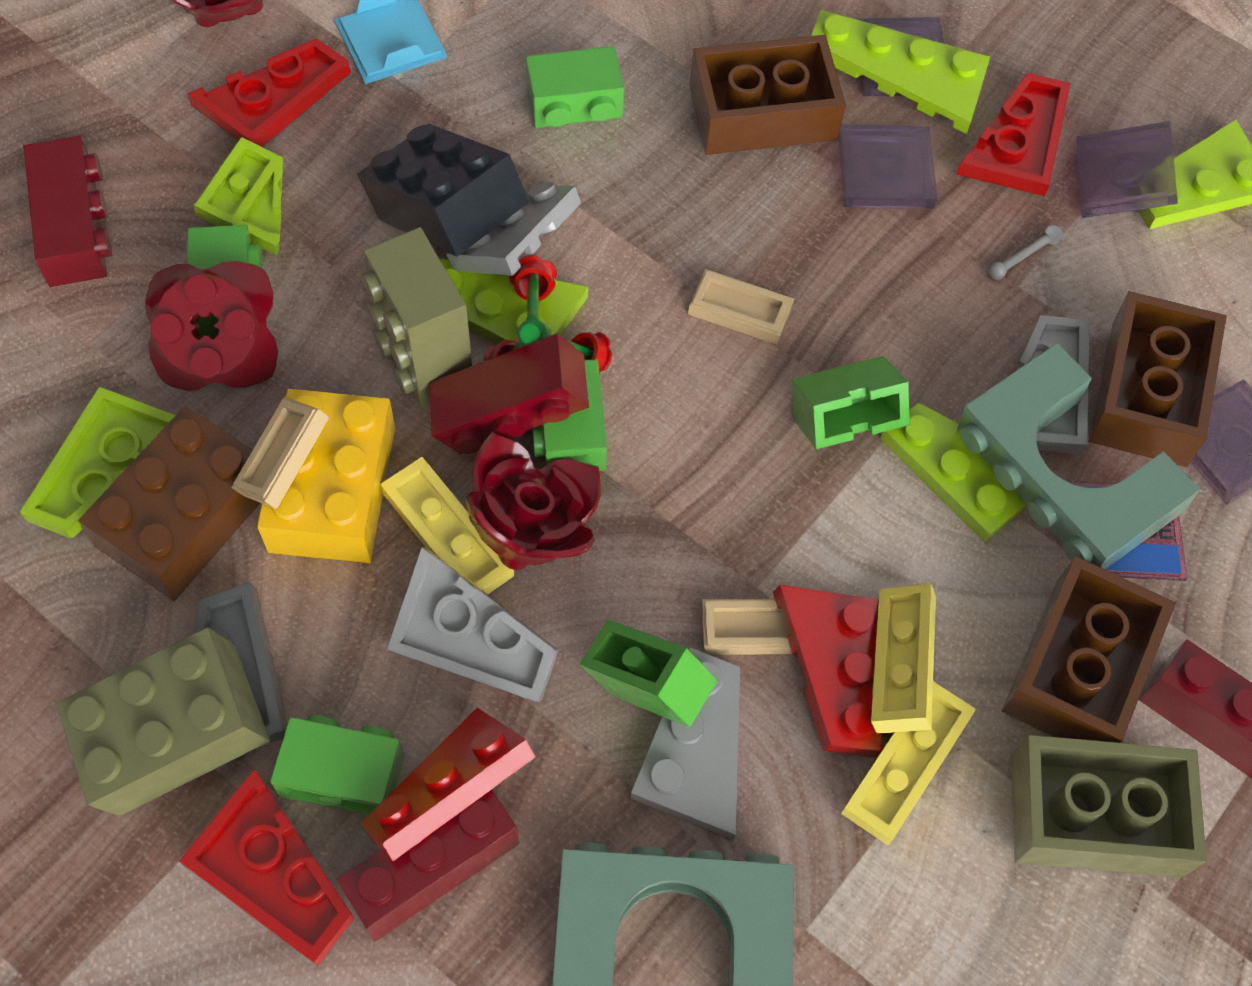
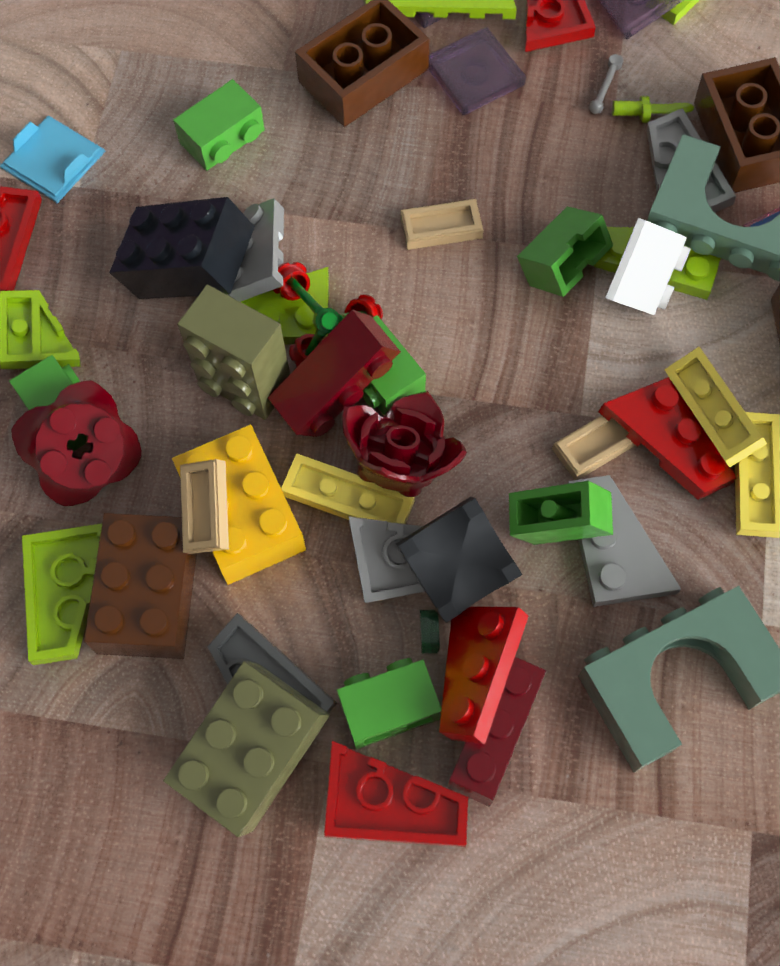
camera: 25 degrees left, 5 degrees up
none -> black brick [396,497,523,623]
none -> clear green tile [419,609,440,654]
none -> white slope [605,218,691,315]
none -> lime piece [612,96,694,123]

